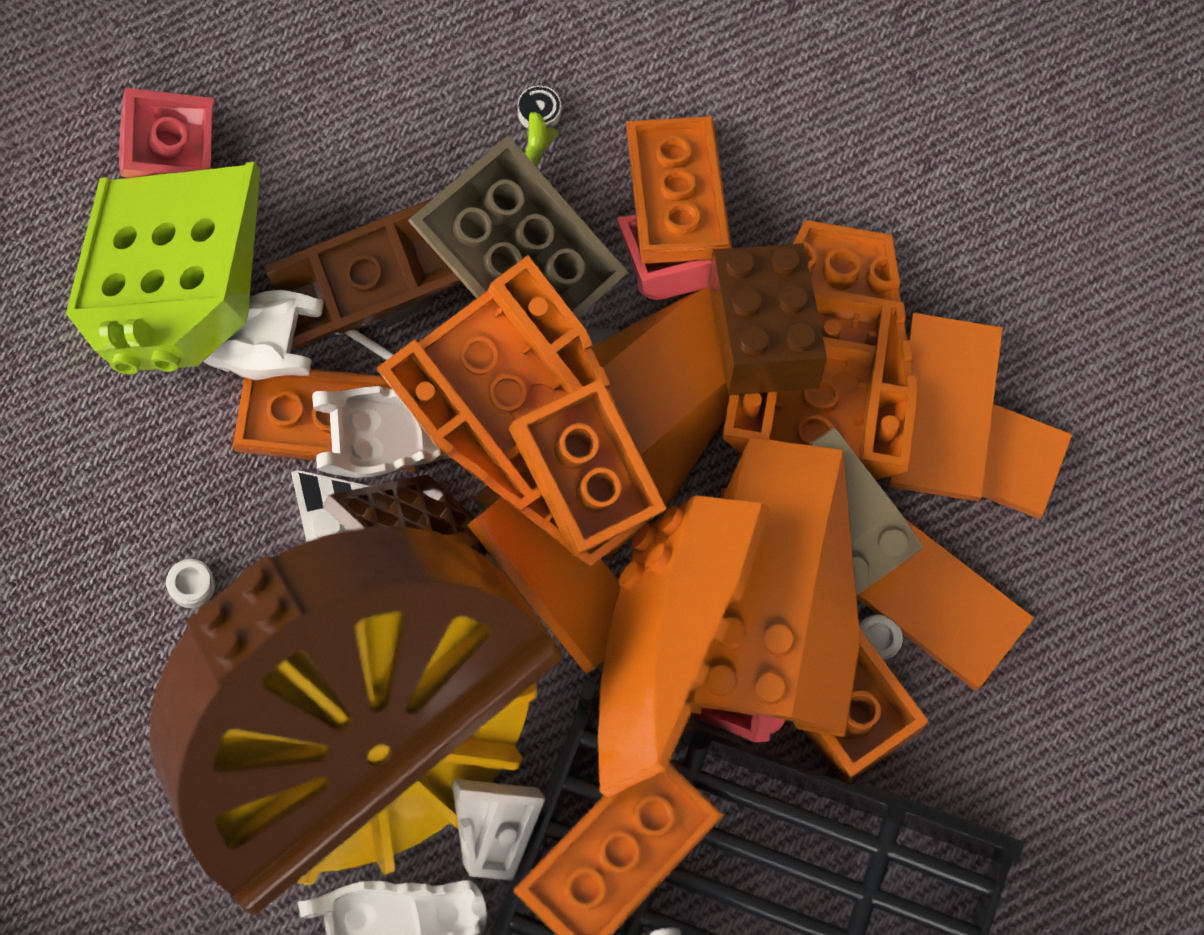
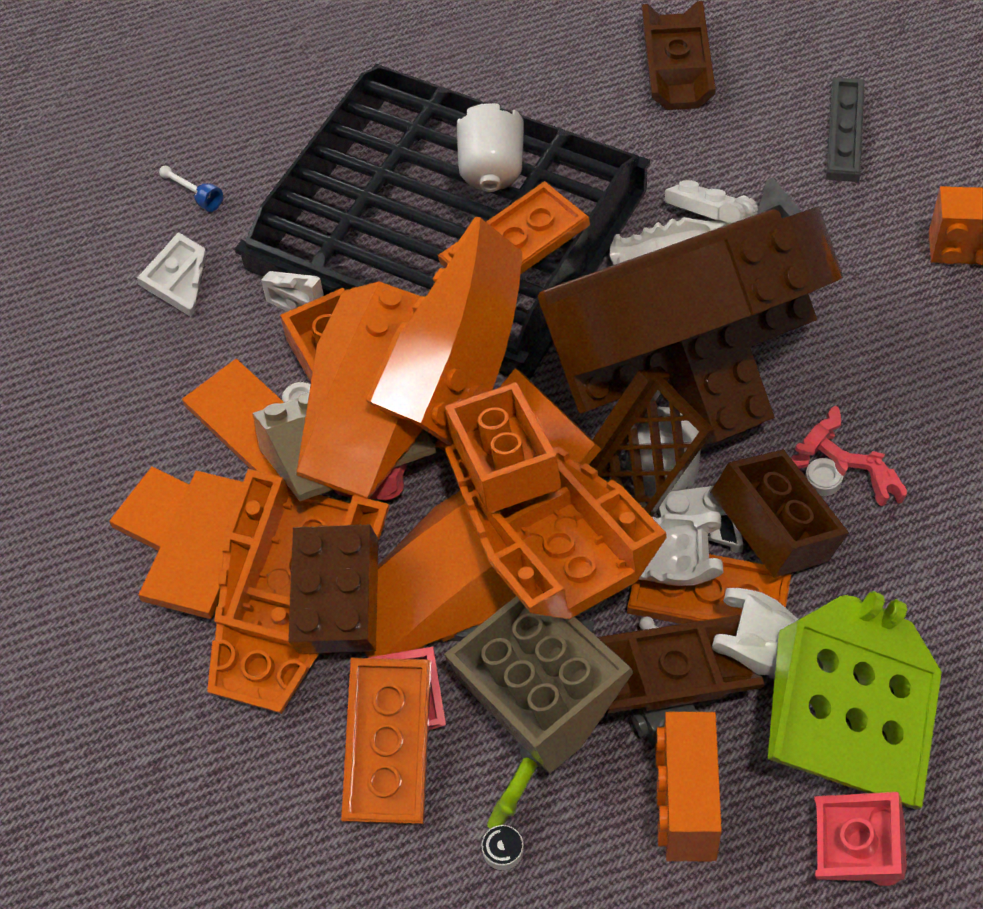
camera: 165 degrees left, 15 degrees down
none -> white wing [137,232,206,317]
none -> white wing [261,271,324,312]
none -> orange brick [655,712,722,862]
none -> reddish brown brick [710,449,849,578]
none -> coral piece [791,406,907,506]

